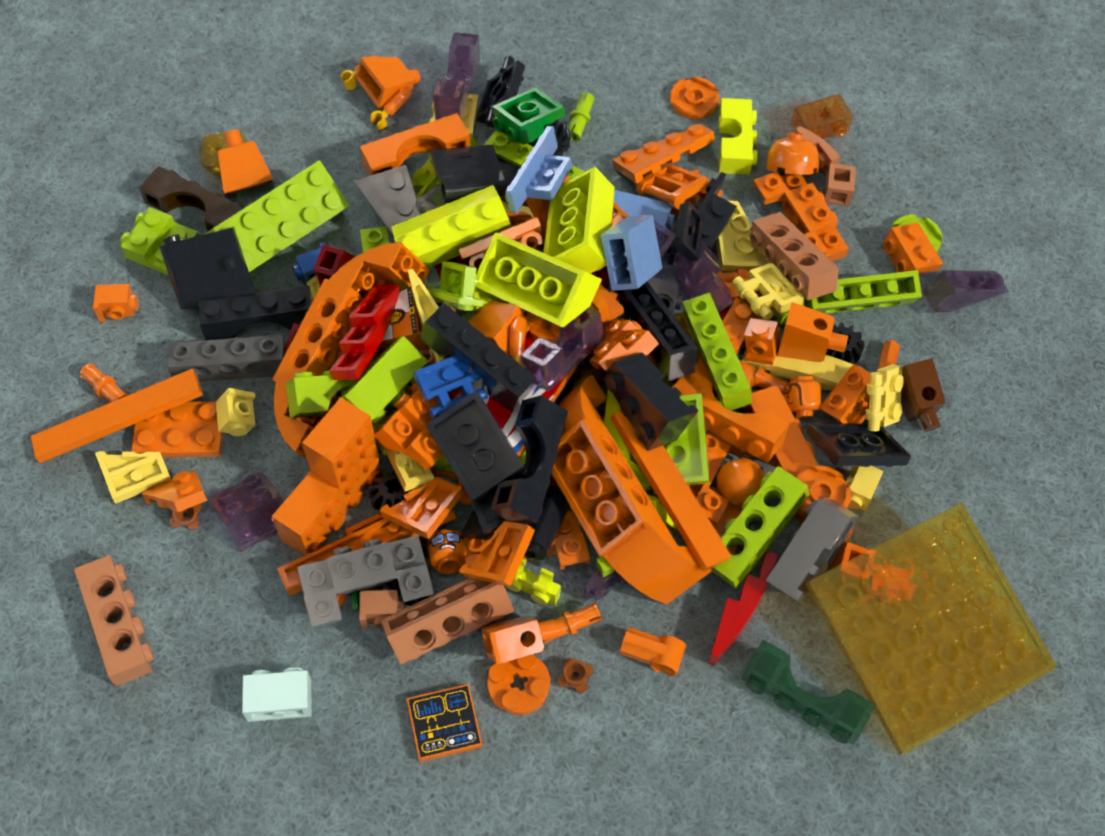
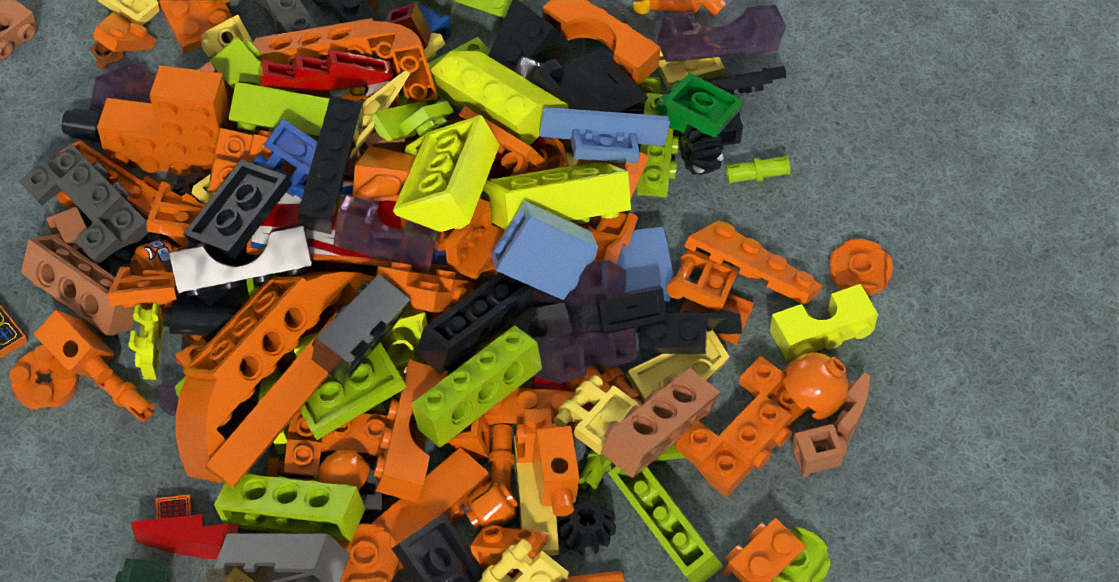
camera: 65 degrees right, 5 degrees down
dark orange plate [558,658,593,693] -> none
orange piece [619,627,686,676] -> none
clear orange brick [791,94,854,140] -> none
none -> black brick [62,108,102,142]
none -> tile [155,494,192,519]

